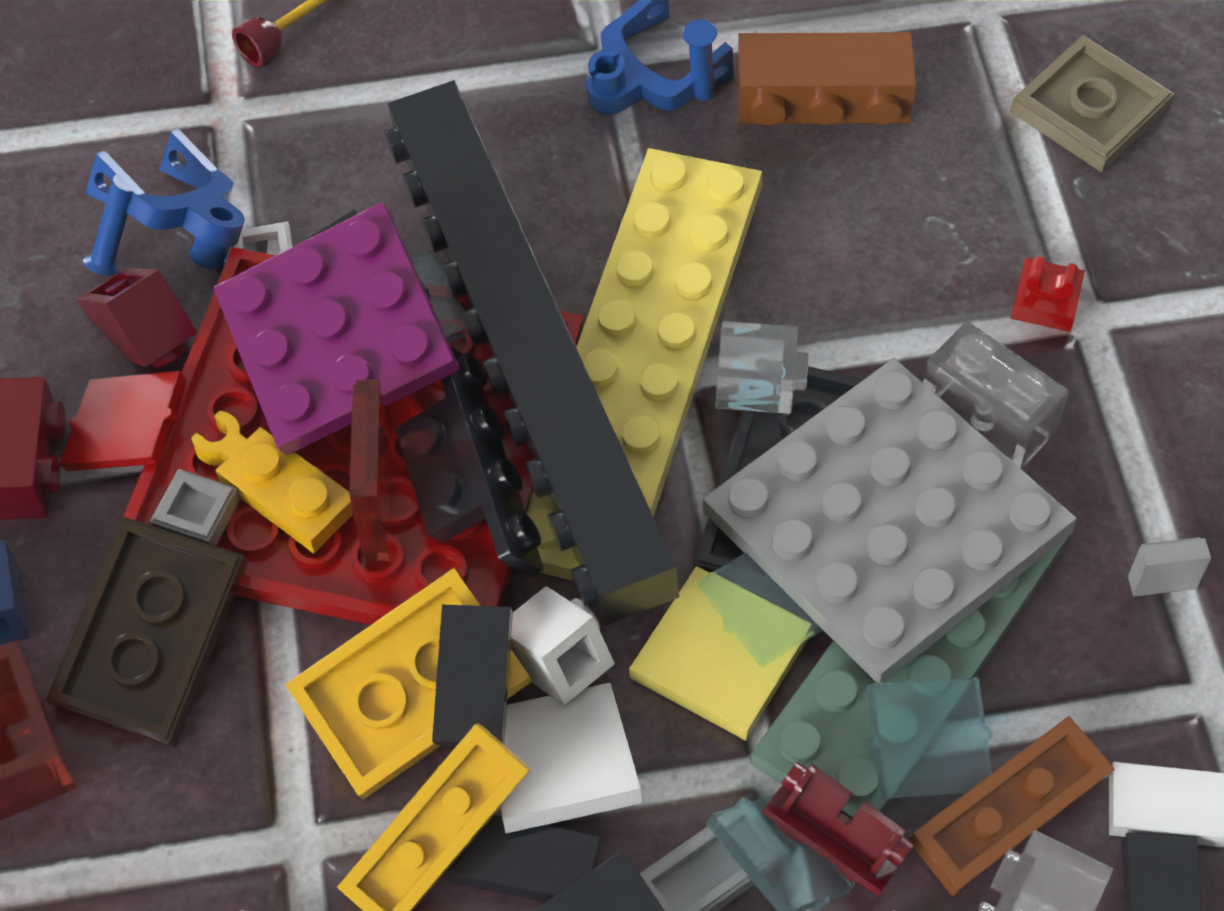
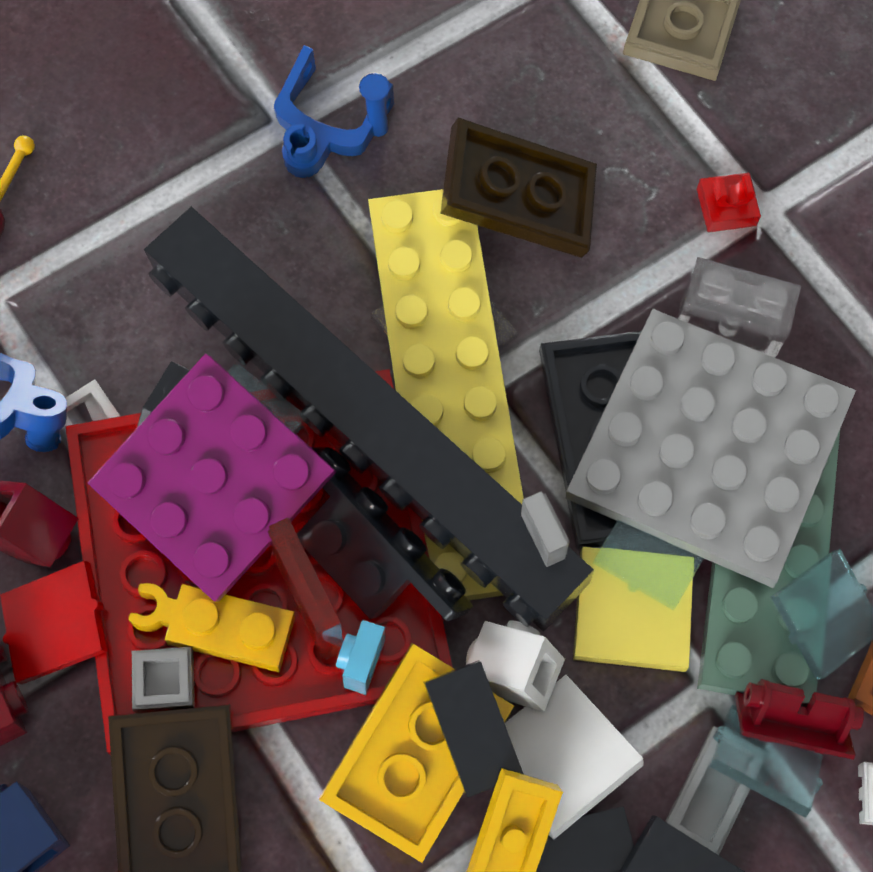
camera: 30 degrees left, 10 degrees up
clear brick [716,321,809,414] -> none
dark orange brick [736,32,916,125] -> none
none -> medium azure plate [336,620,385,695]
none -> dark brown tile [440,117,597,258]
none -> light grey tile [521,491,569,567]

